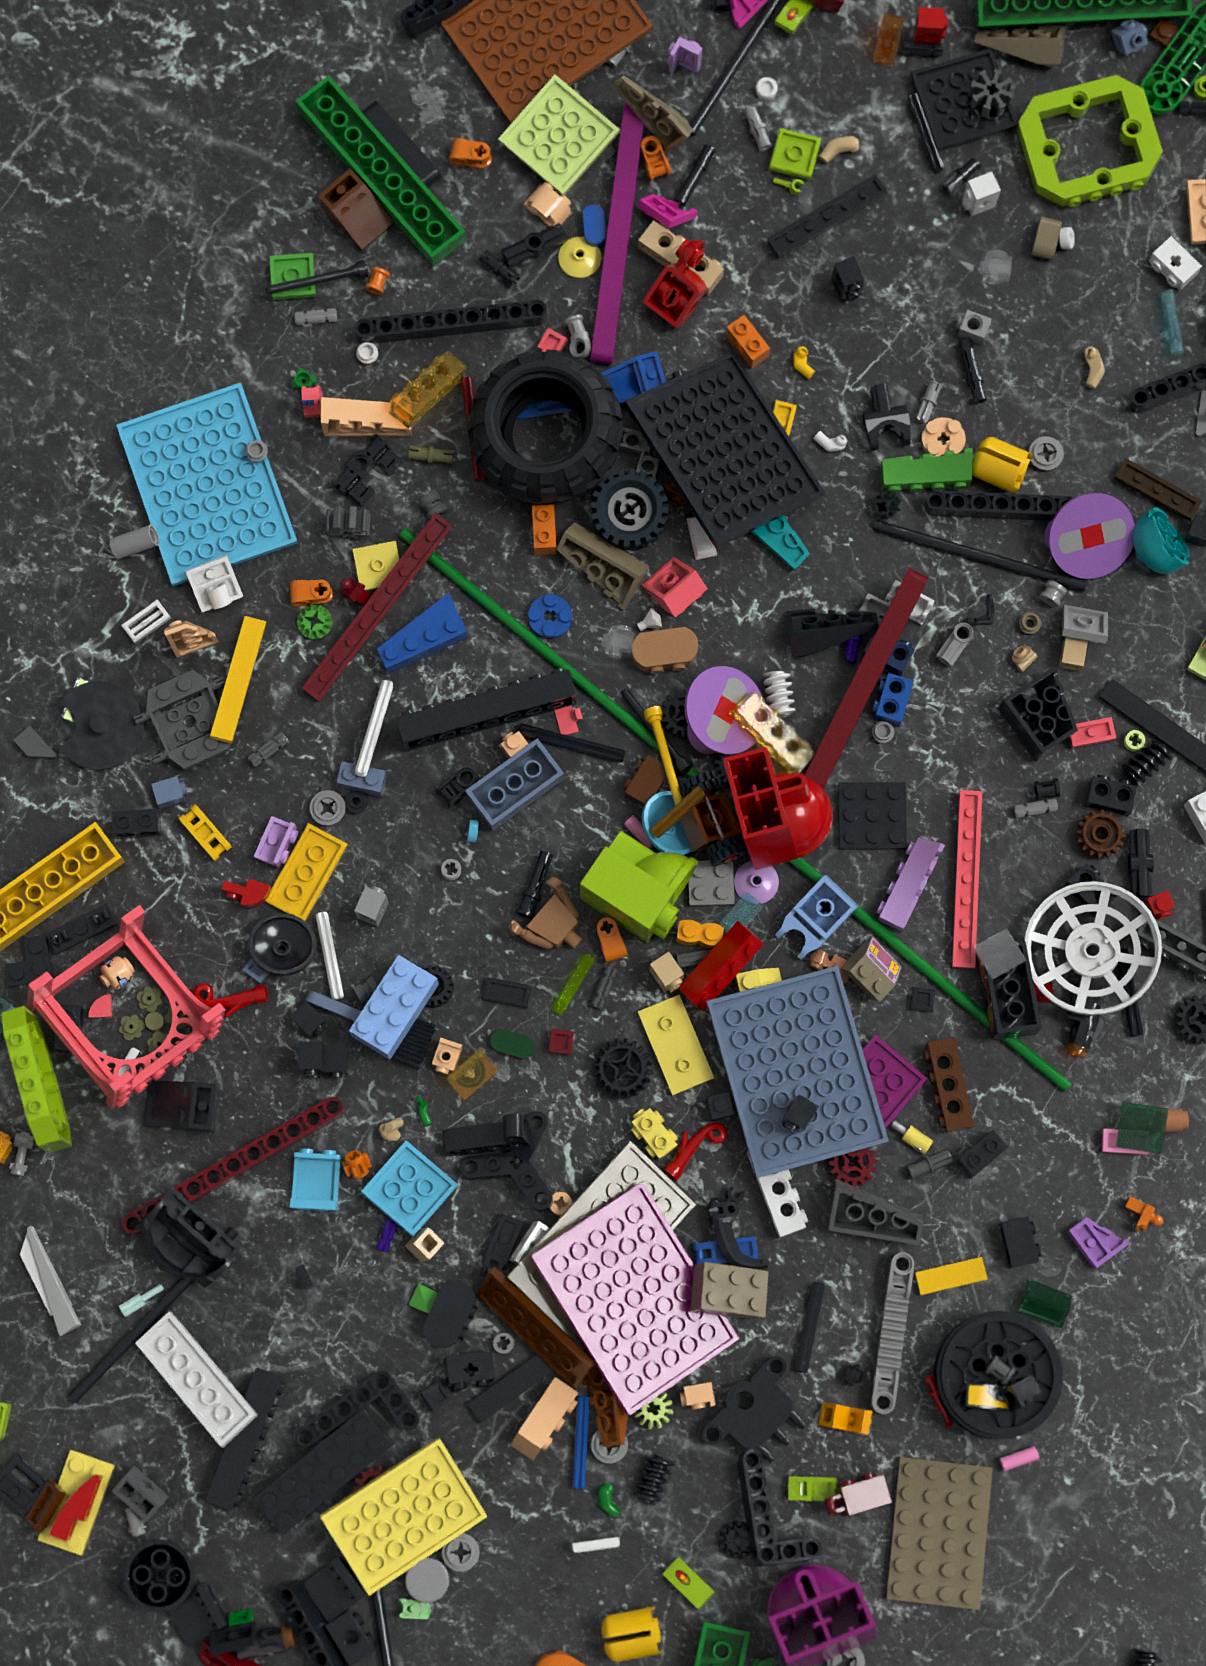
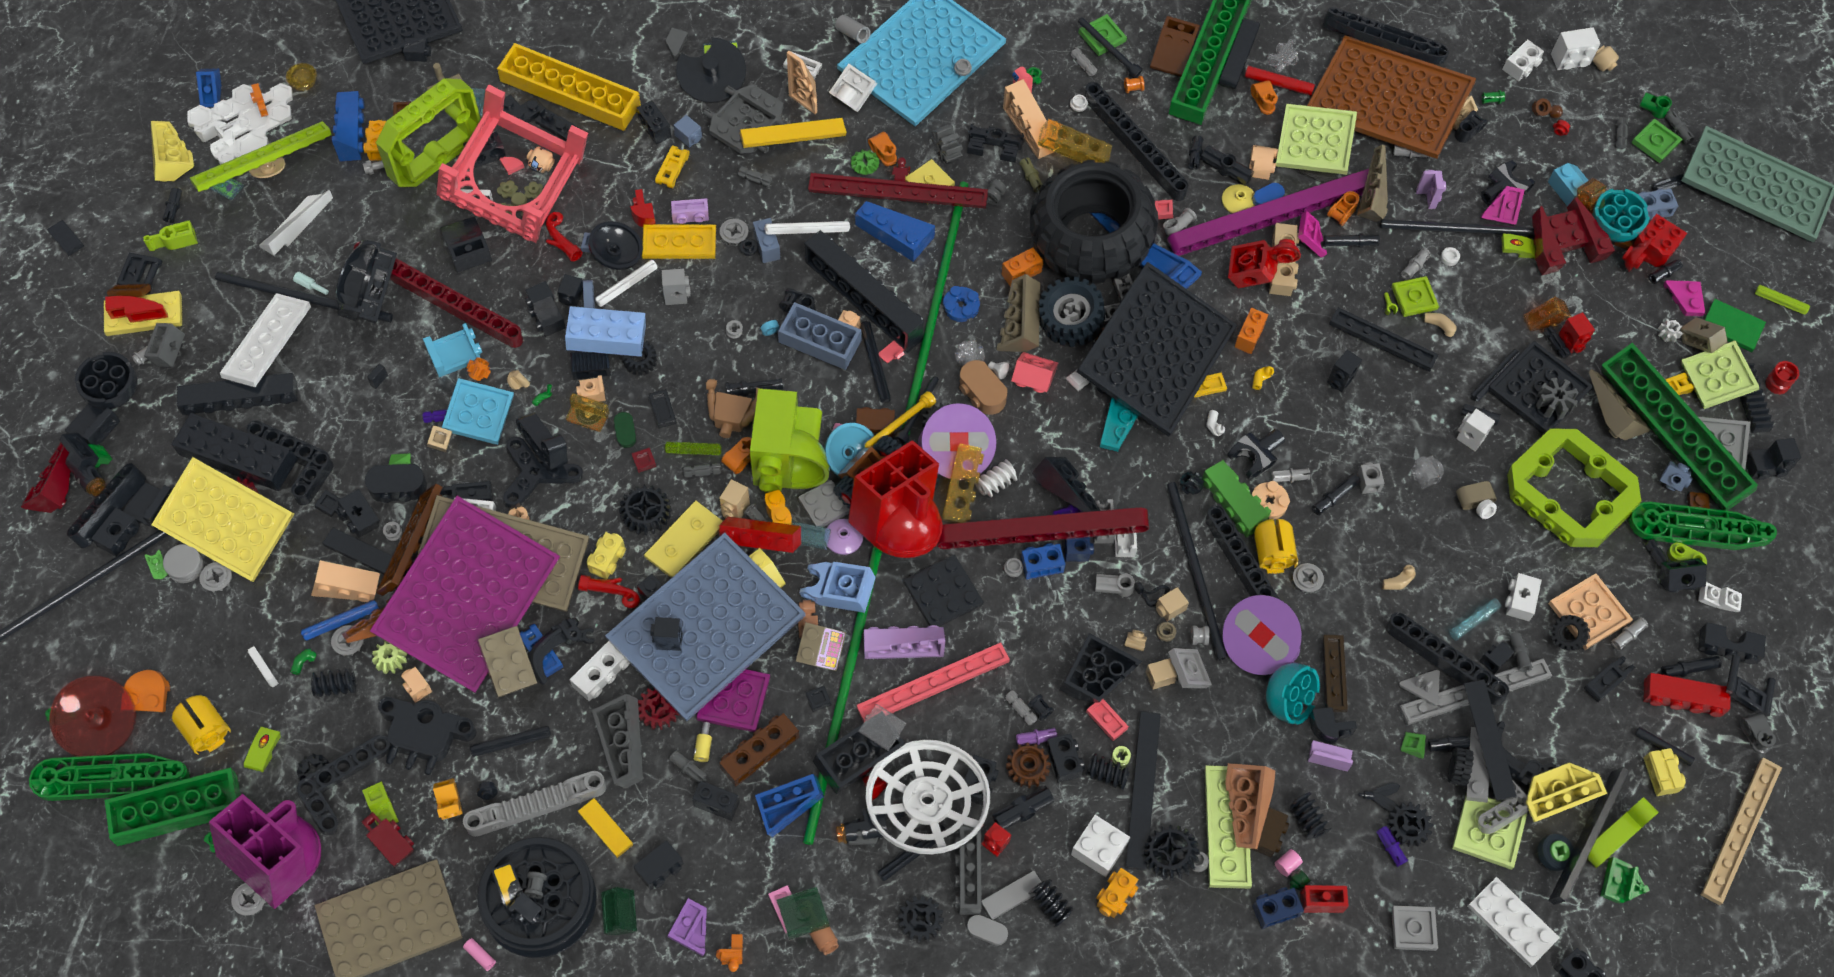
camera: 60 degrees right, 15 degrees down
pearl gold axle [651,786,705,838] -> none
none -> blue wedge [755,774,824,838]
none -> medium lavender axle [1016,728,1057,746]
none -> tan brick [1156,587,1189,621]
none -> red piece [1245,66,1315,96]

